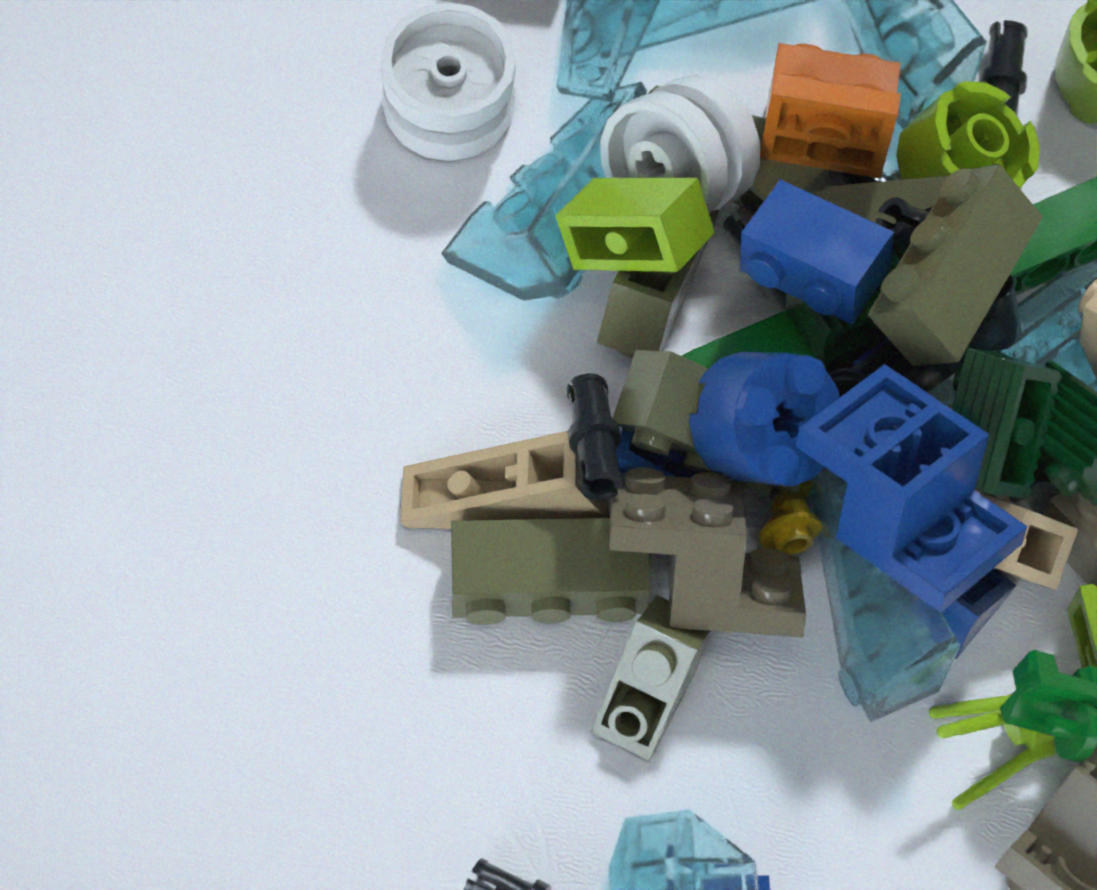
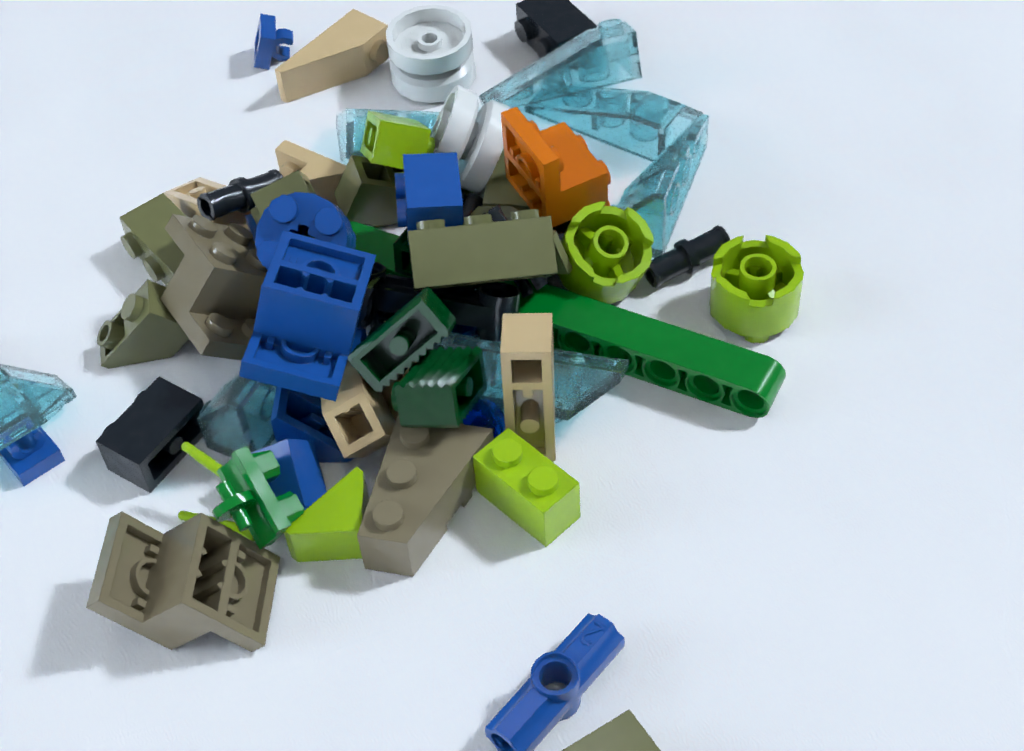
camera: 60 degrees right, 15 degrees down
none -> black brick [96,377,212,493]
none -> blue slope [251,439,327,511]
none -> blue tile [254,13,294,70]
none -> tan slope [275,8,389,103]
none -> tan slope [275,140,346,206]

